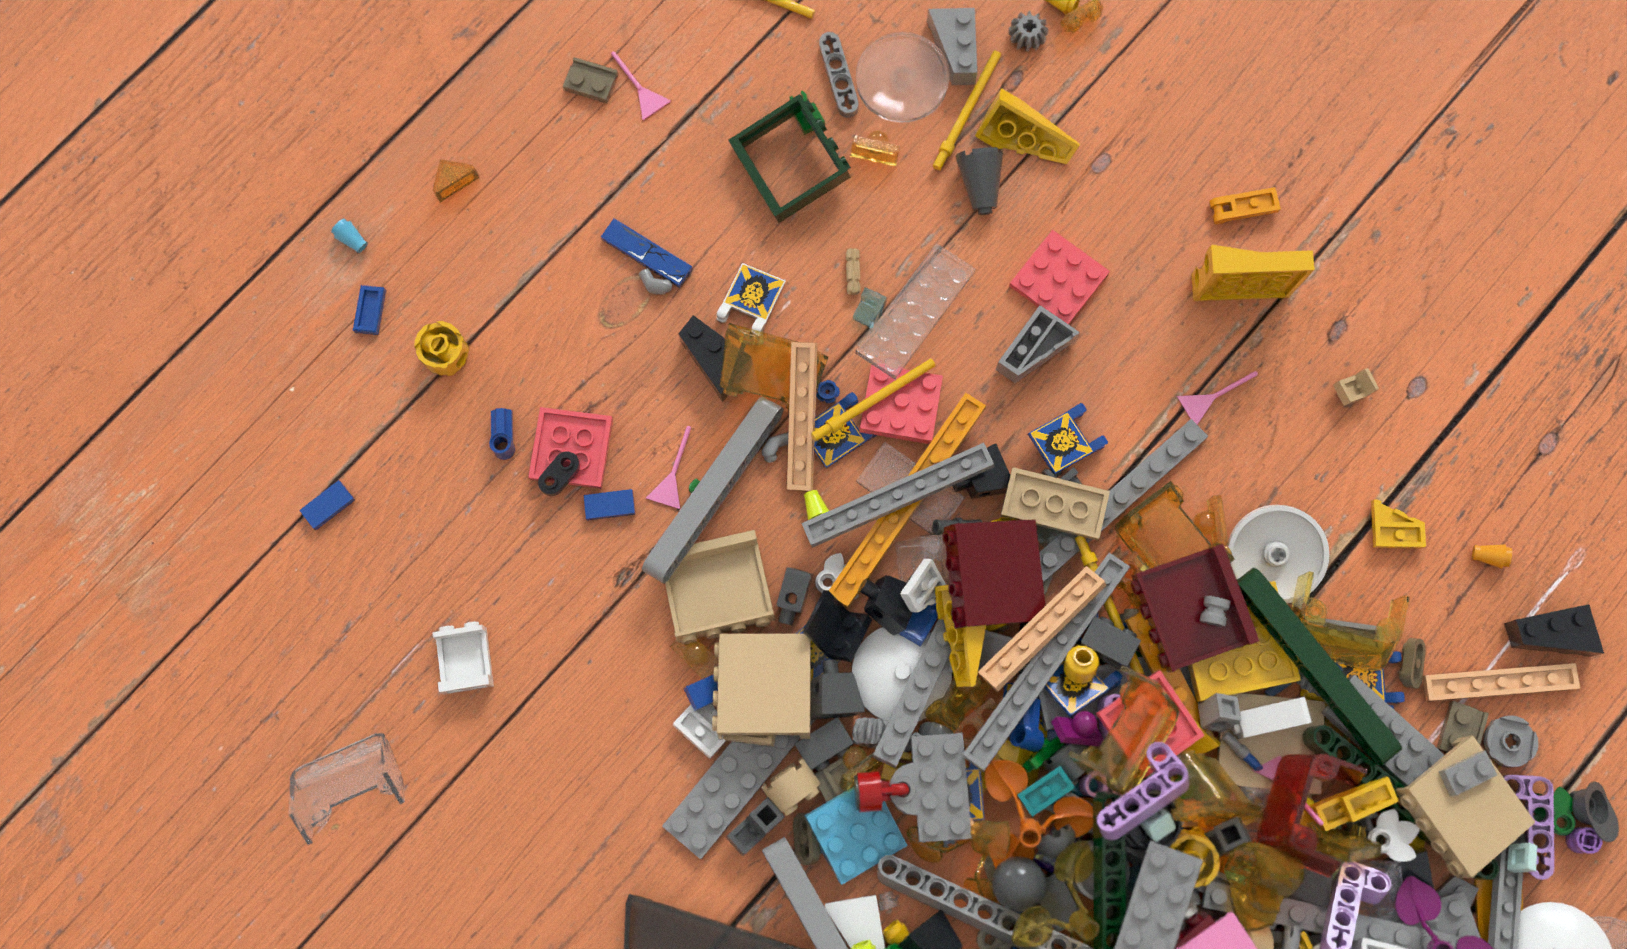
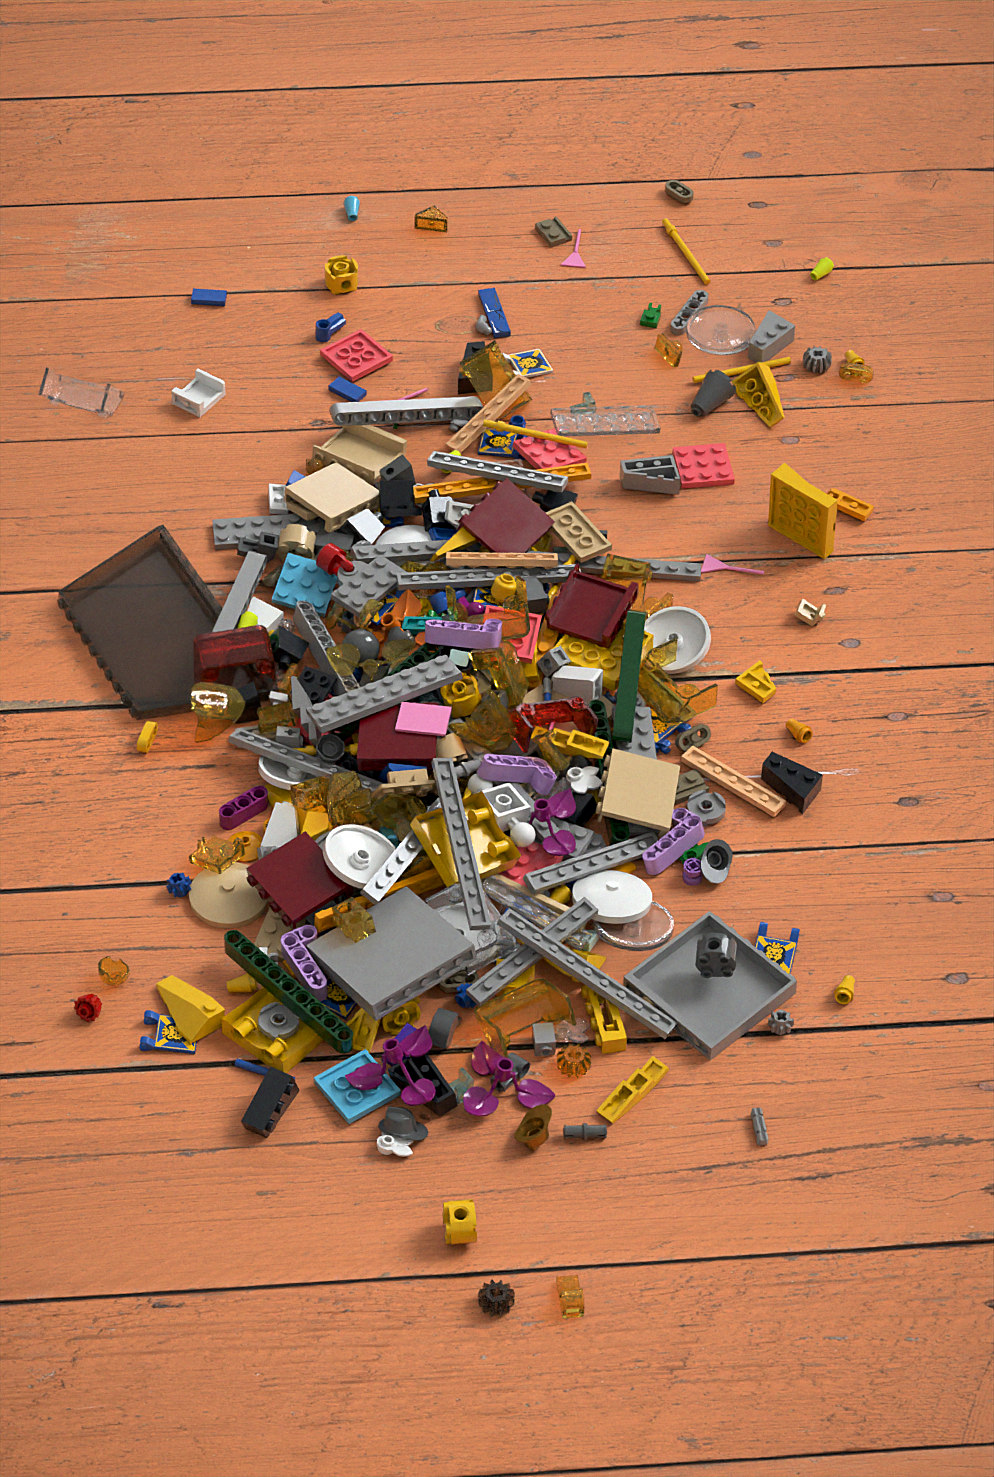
camera: 40 degrees right, 30 degrees down
blue tile [353,285,386,335] -> none
black plate [538,451,580,496] -> none
dark green window [728,94,851,223] -> none
tan axle [846,248,861,295] -> none
flag [1027,403,1108,475] -> none
light grey wheel [1200,596,1231,627] -> none
light grey plate [1439,751,1497,796] -> none
light aqua plate [1507,843,1537,873] -> none

